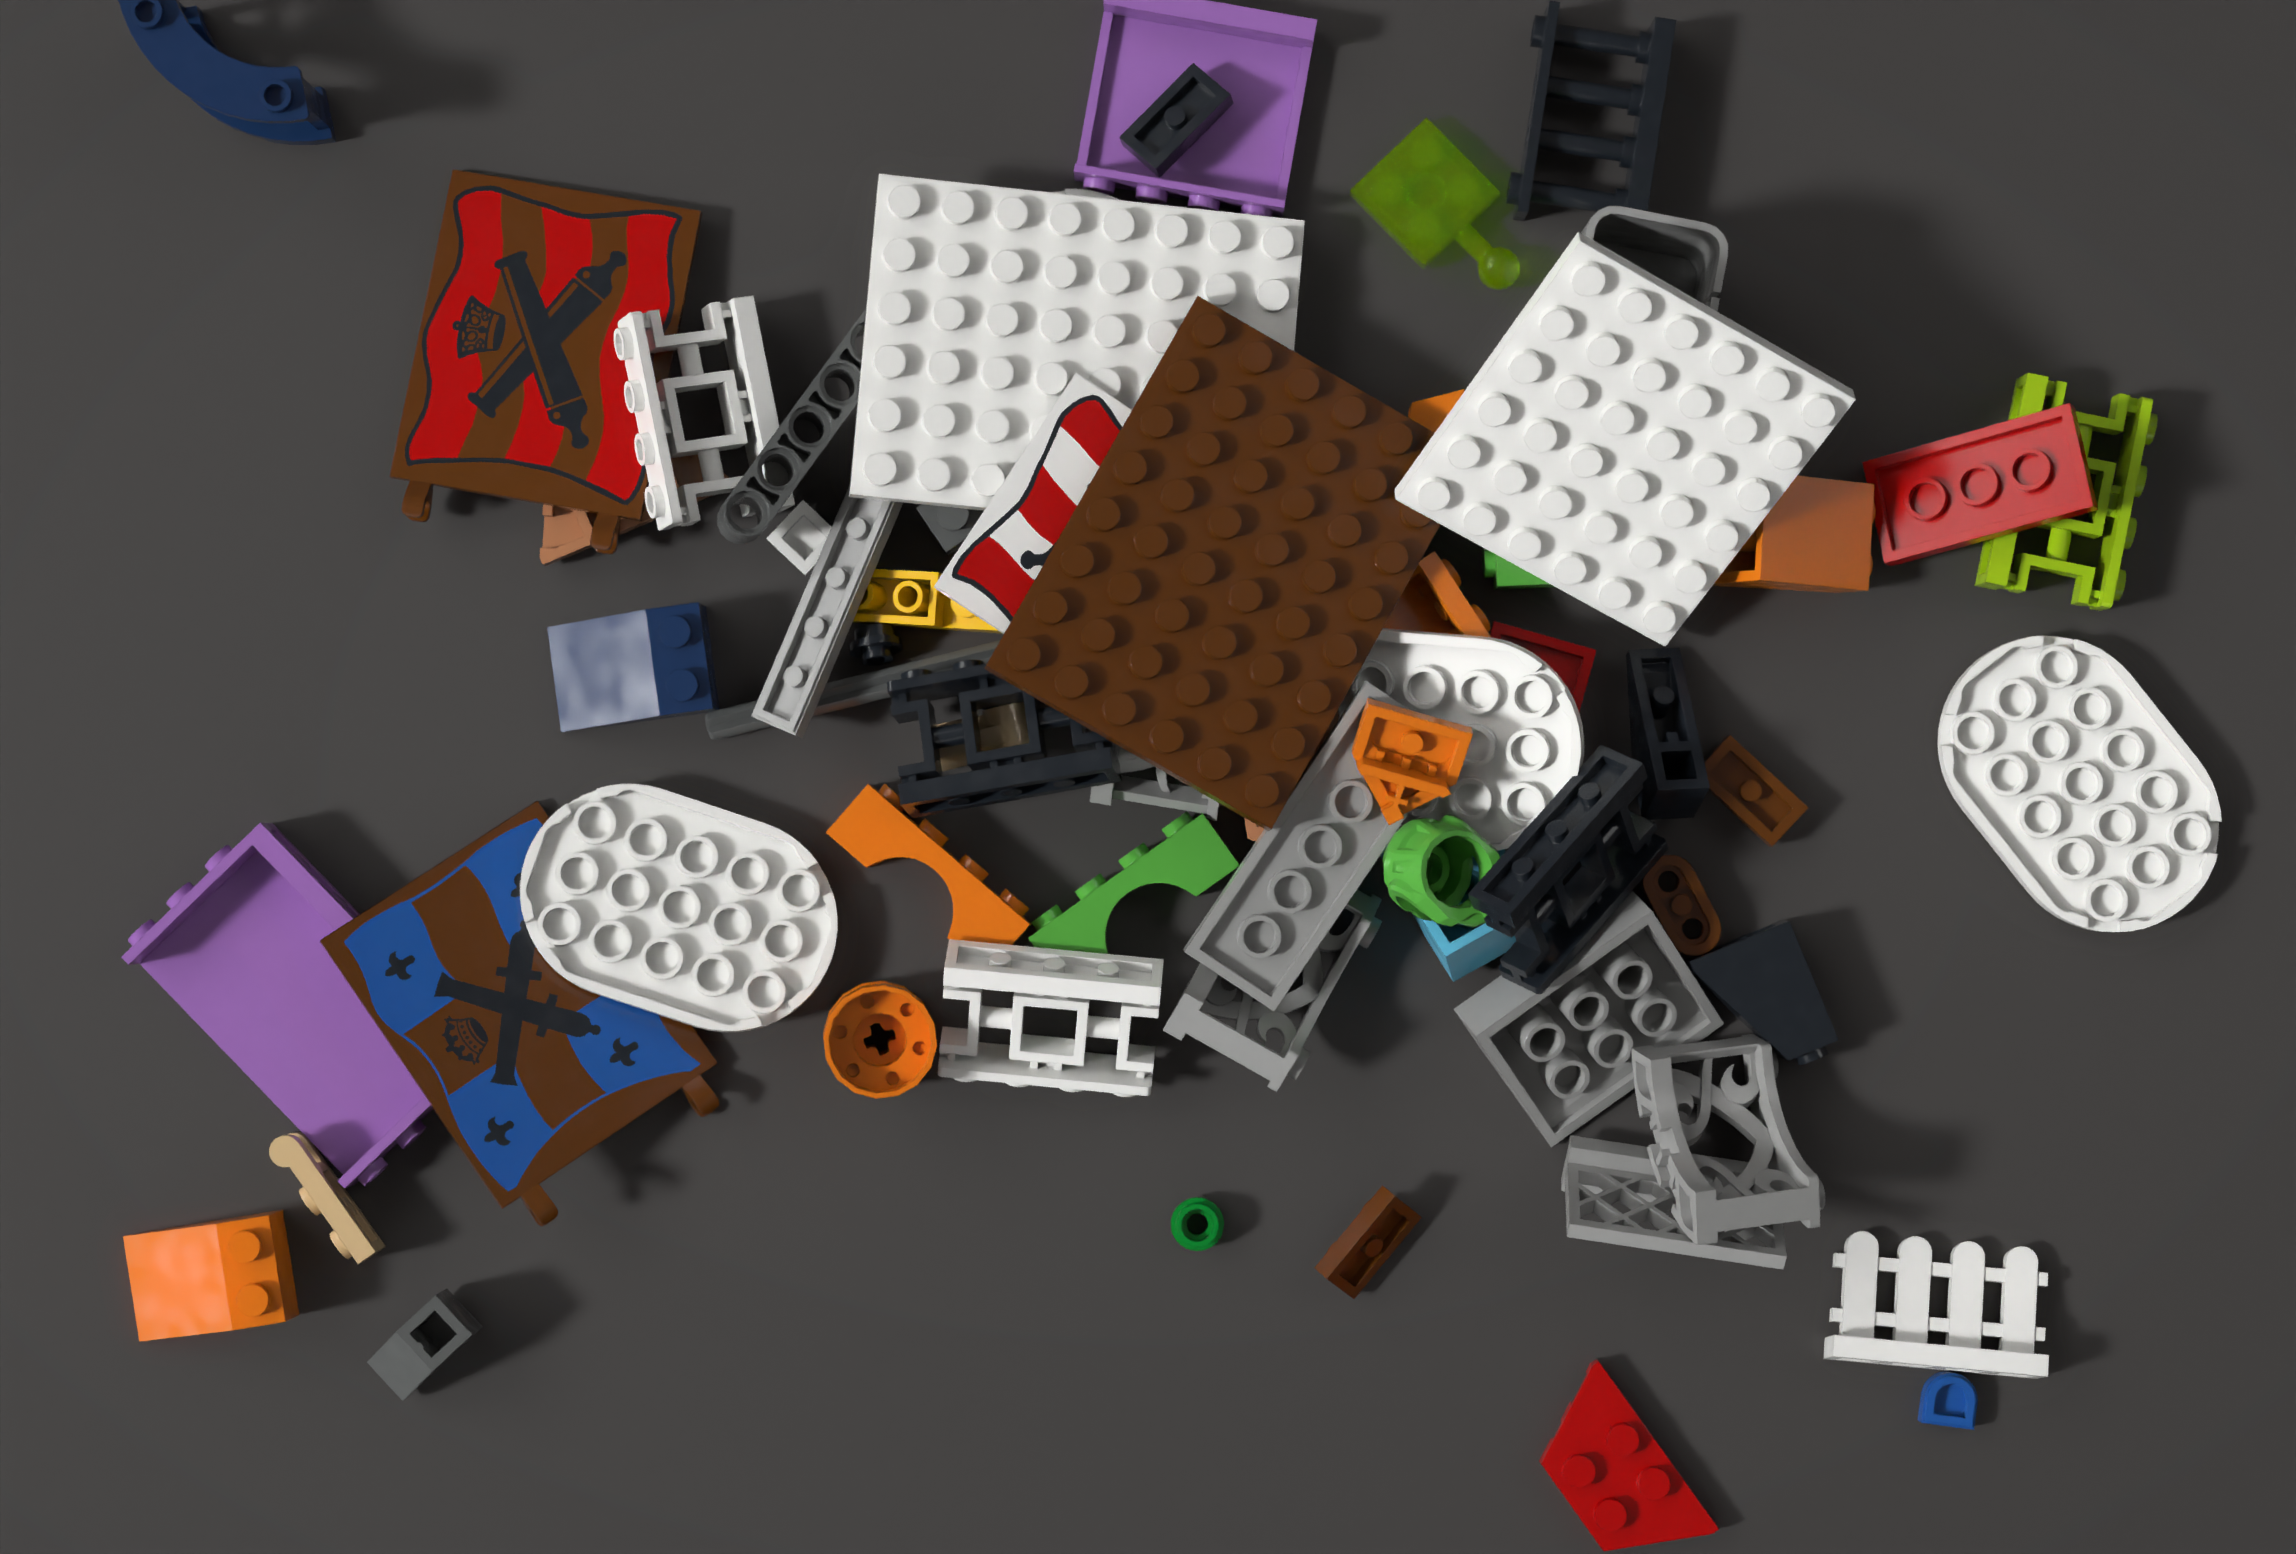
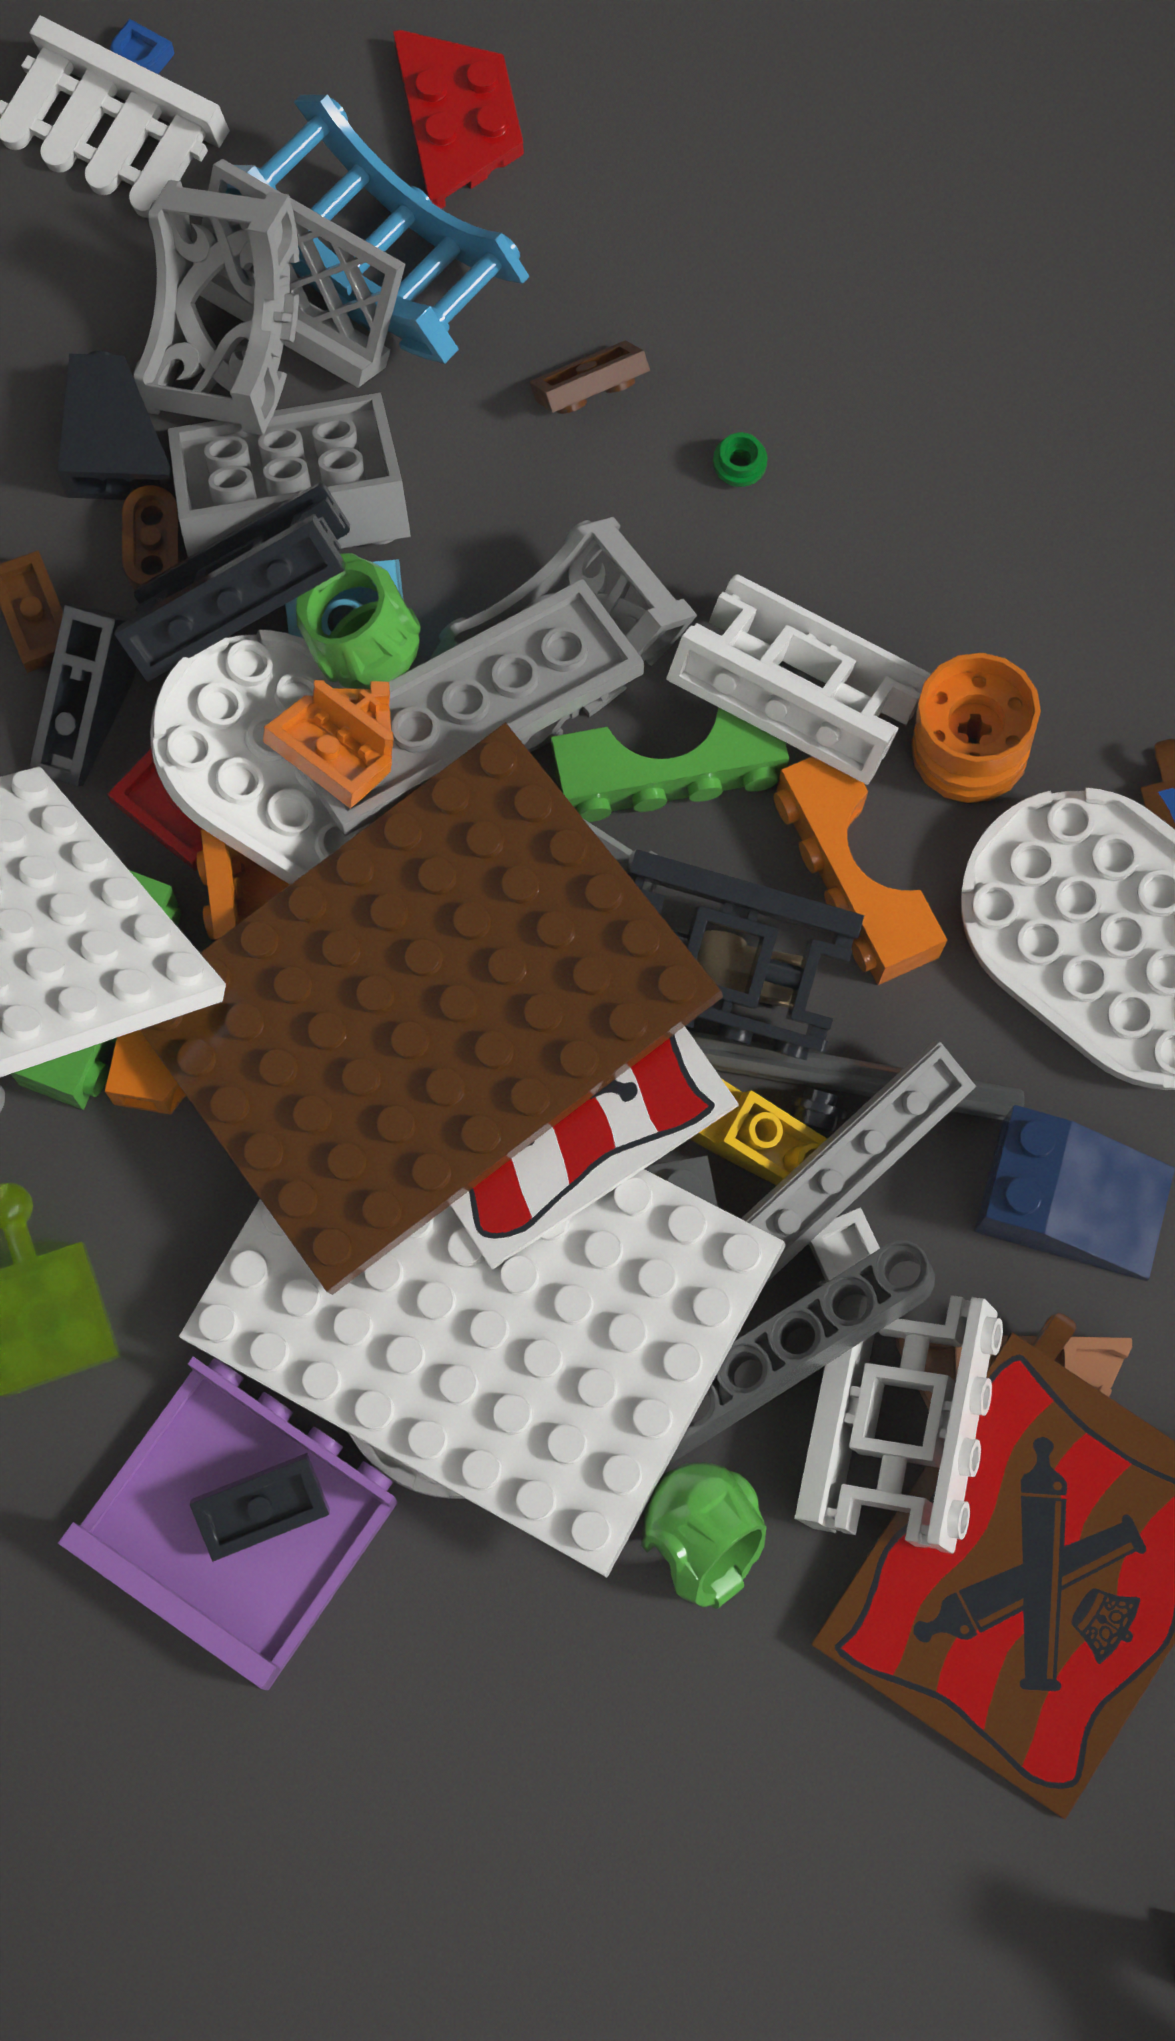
camera: 160 degrees left, 15 degrees down
none -> dark azure fence [226,95,530,364]
none -> bright green helmet [641,1462,766,1609]

